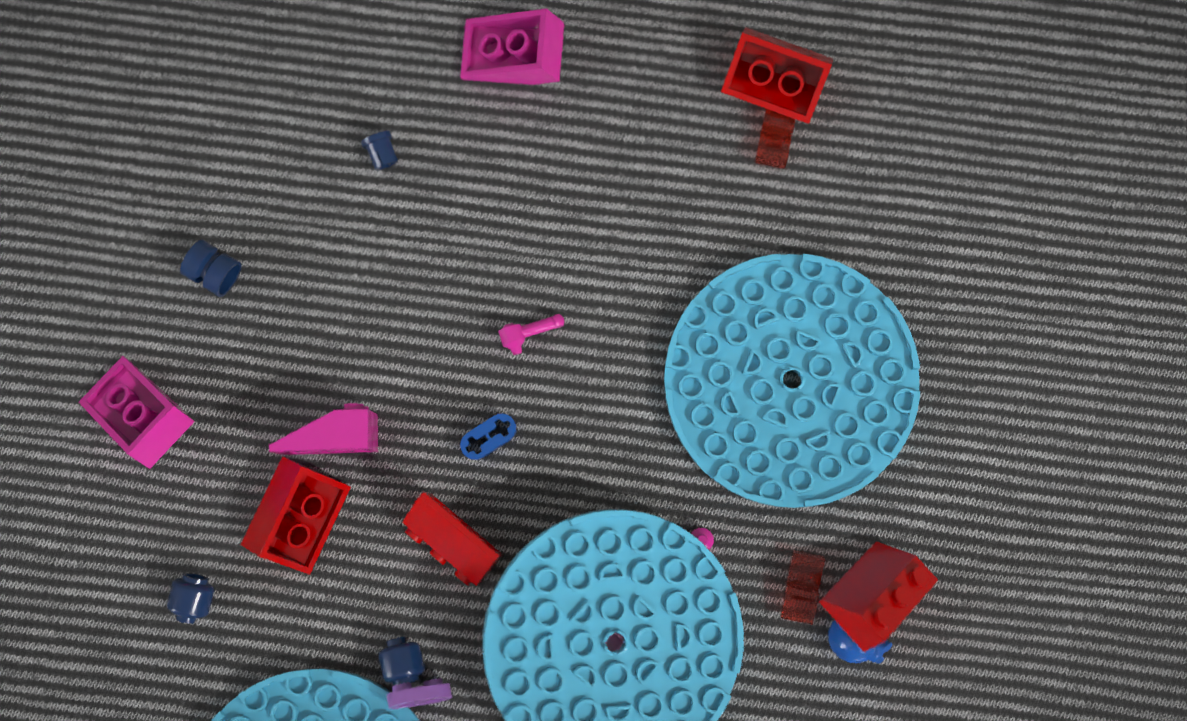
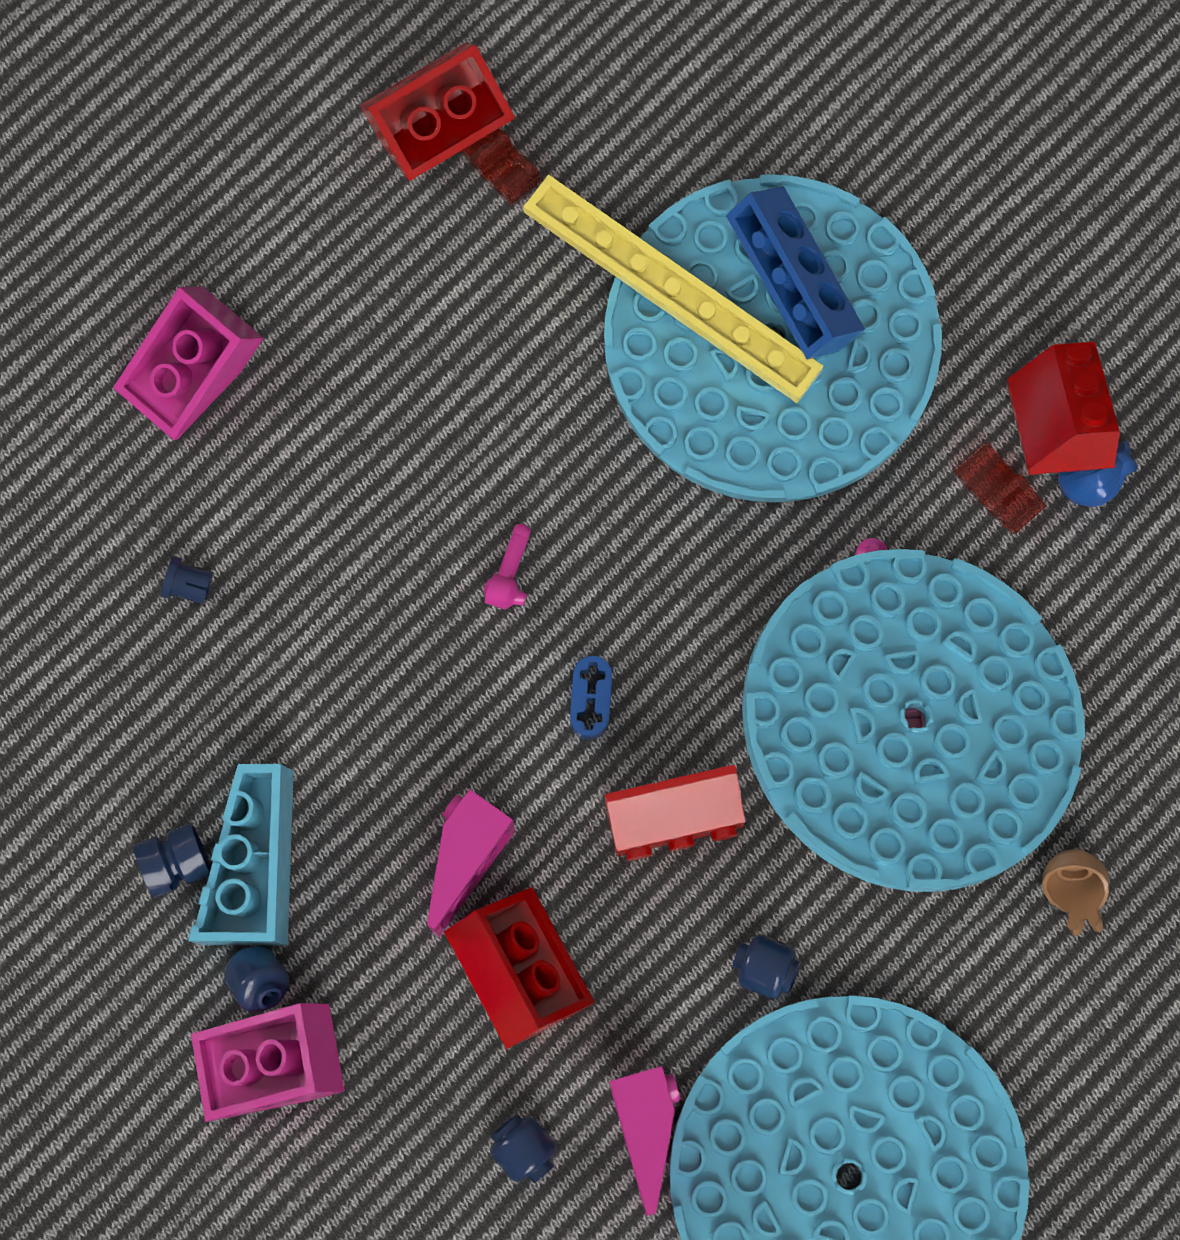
camera: 55 degrees left, 5 degrees down
medium lavender plate [386,679,452,709] -> none
none -> medium azure wedge [188,764,294,945]
none -> dark blue head [224,946,290,1012]
none -> light yellow plate [523,174,823,404]
none -> dark pink slope [609,1066,680,1216]
none -> blue brick [726,186,865,360]

